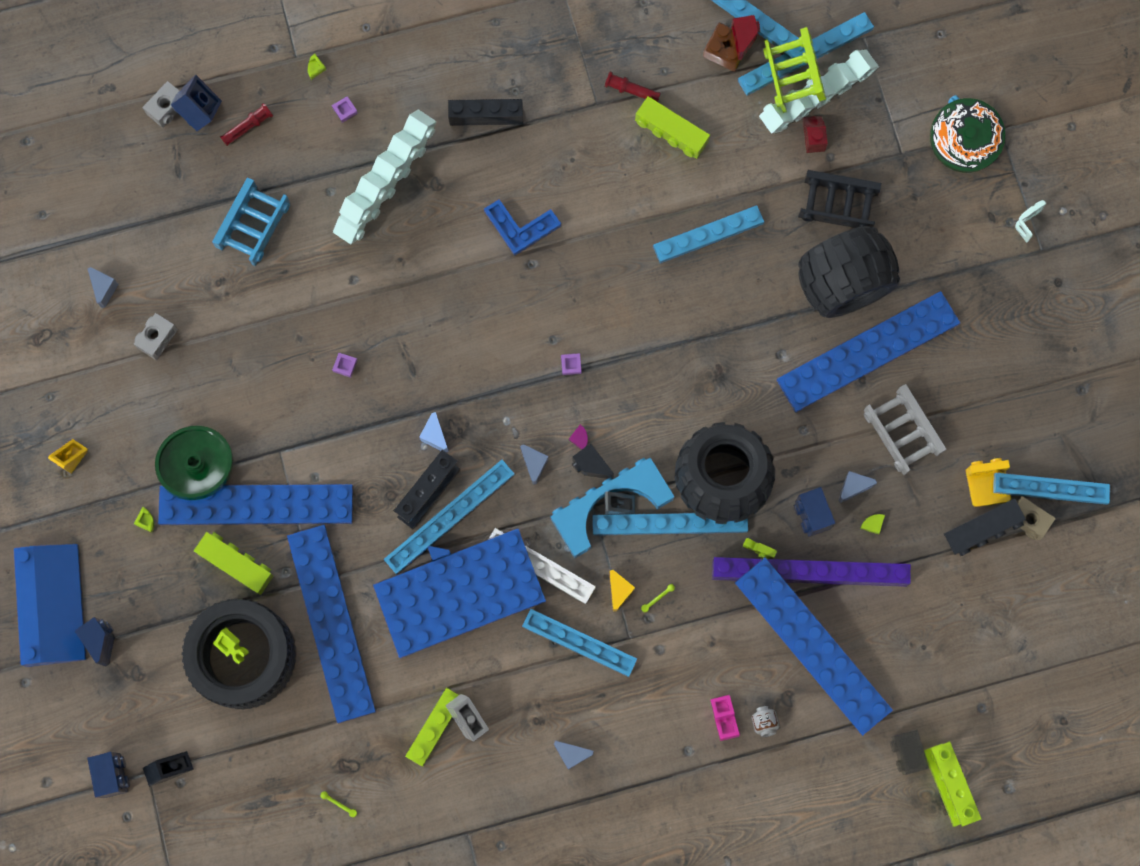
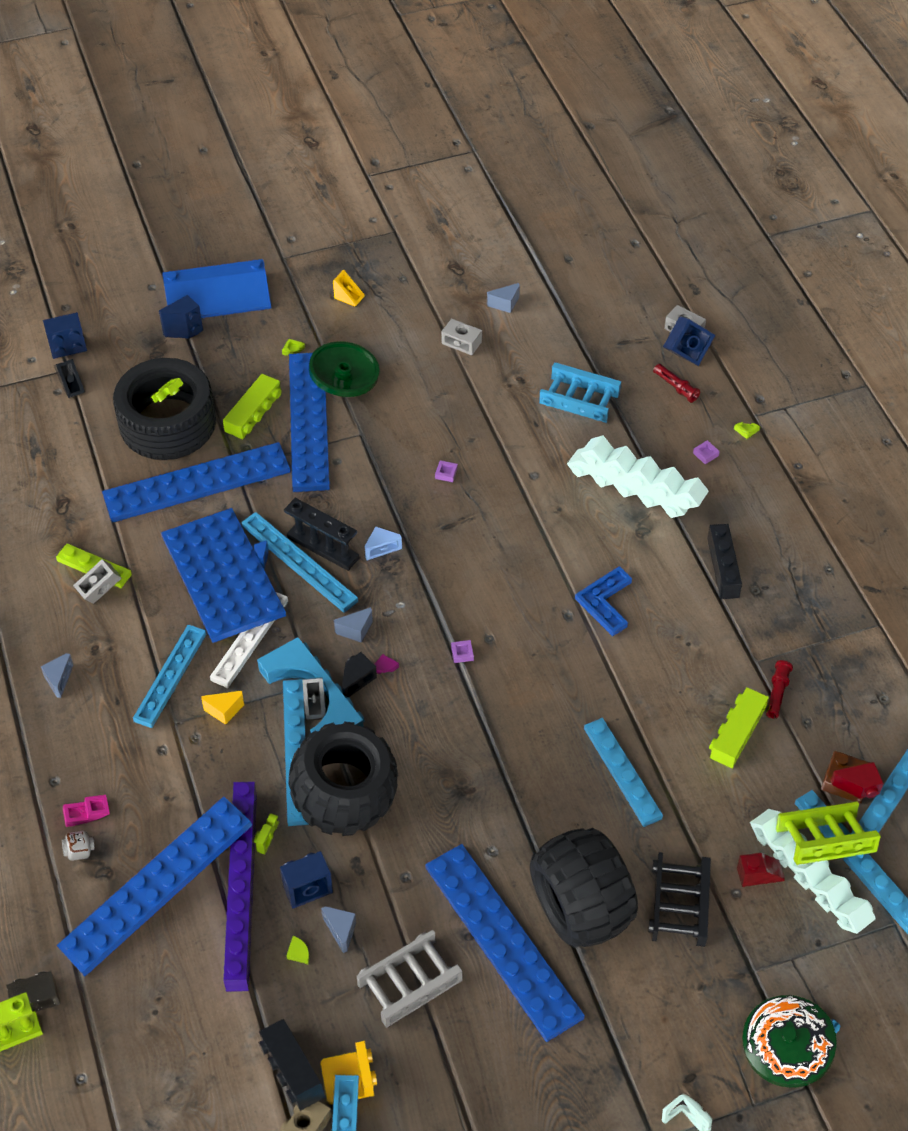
camera: 85 degrees right, 25 degrees down
lime hinge [320,791,357,817] -> none
lime hinge [641,584,675,612] -> none

